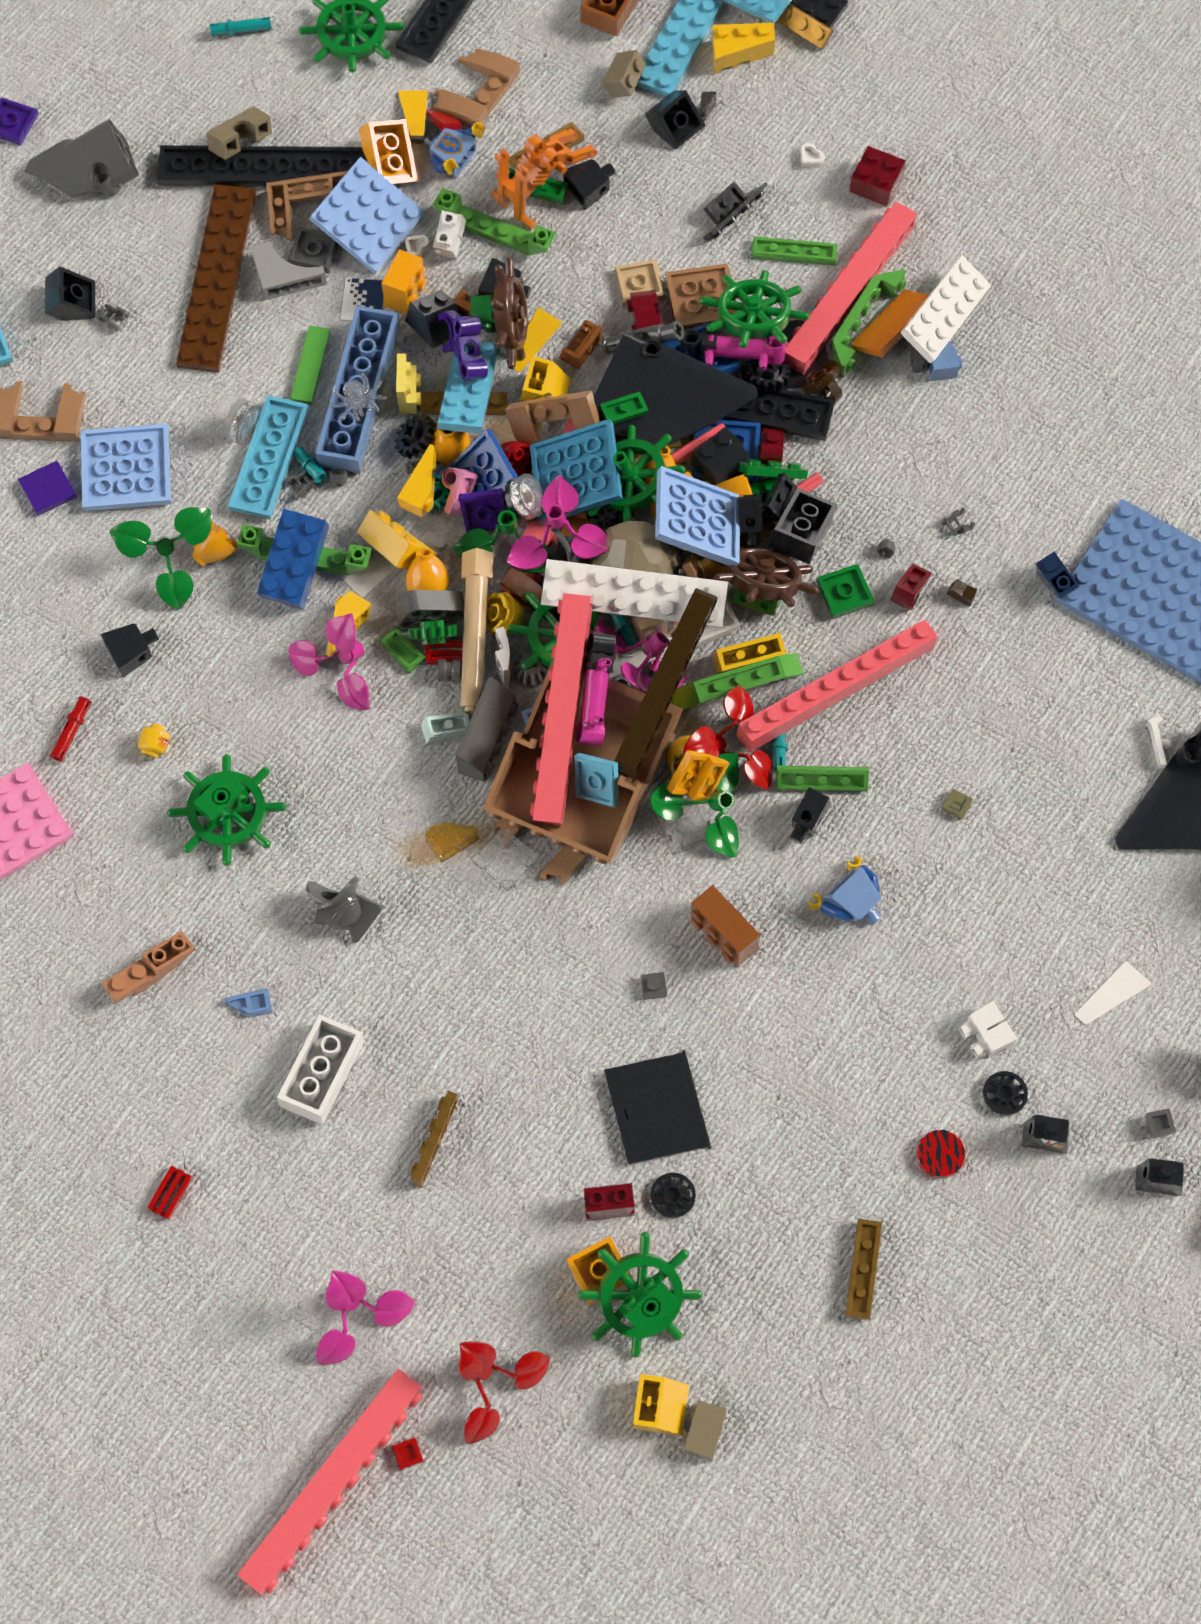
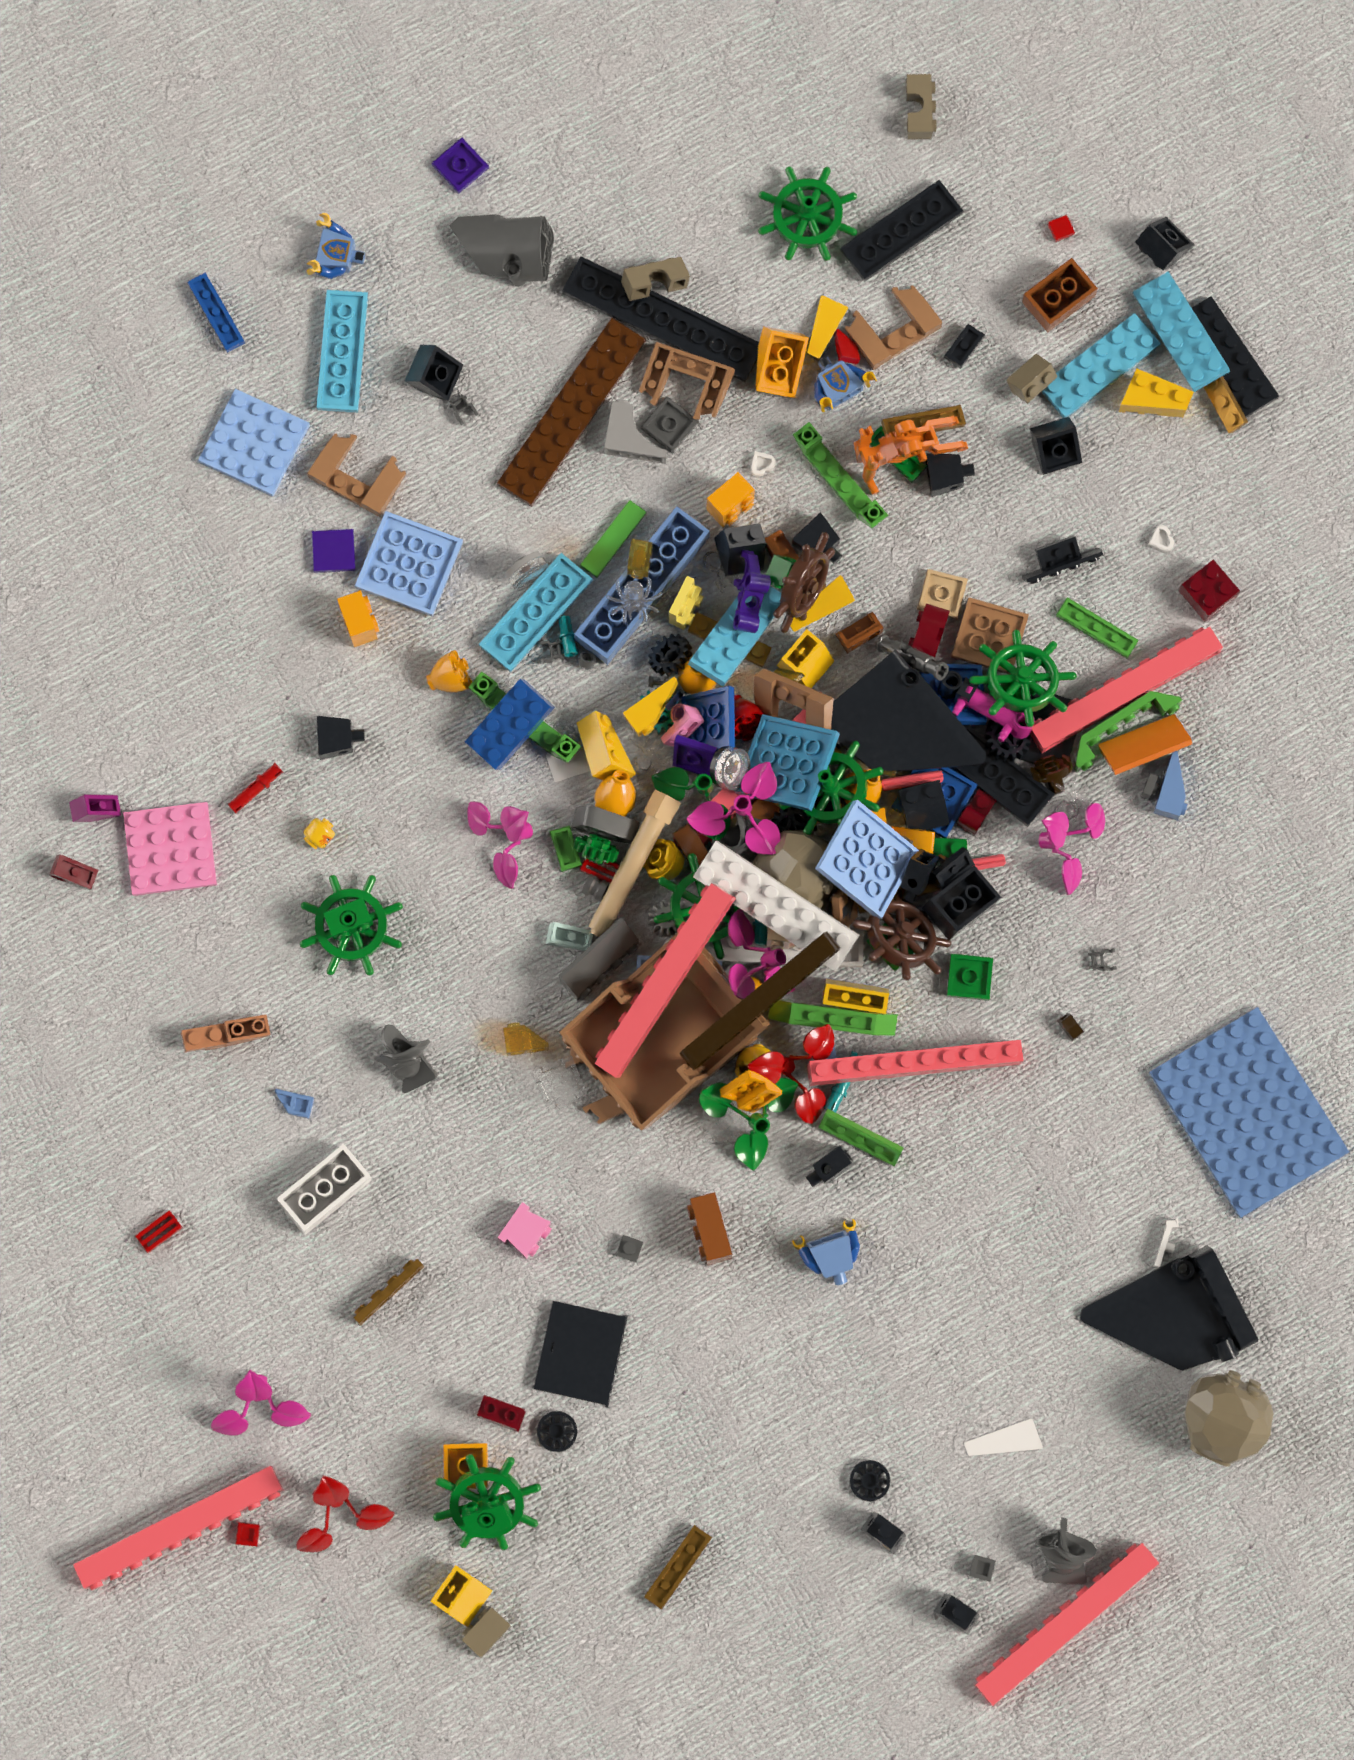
camera: 25 degrees right, 10 degrees up
green plant [109,507,212,609] -> none
teal pin [209,16,272,37] -> none
light blue plate [309,157,426,274] -> none
yellow slope [326,590,371,657] -> none
sticker [341,278,384,320] -> none
white hips [433,210,466,259] -> none
white slope [495,626,511,688] -> none
medium azure tile [574,753,619,808] -> none
dark pink piece [575,631,616,747] -> none
green plate [599,391,648,425] -> none
clear smoke slope [700,91,717,121] -> none
green plate [739,459,808,479] -> none
dark grey hinge [877,538,895,558] -> none
dark red plate [890,563,932,611] -> none
white plate [900,255,991,363] -> none
red tile [917,1130,965,1178] -> none
olive tile [942,789,973,820] -> none
white hips [959,1001,1017,1059] -> none
dark blue slope [1035,551,1079,599] -> none
none -> light orange brick [337,590,380,647]
none -> bright pink hips [498,1202,552,1259]
none -> clear yellow slope [627,539,653,579]
none -> black plate [944,324,985,369]
none -> dark pink plant [1039,803,1105,895]
none -> clear animal [1048,779,1093,834]

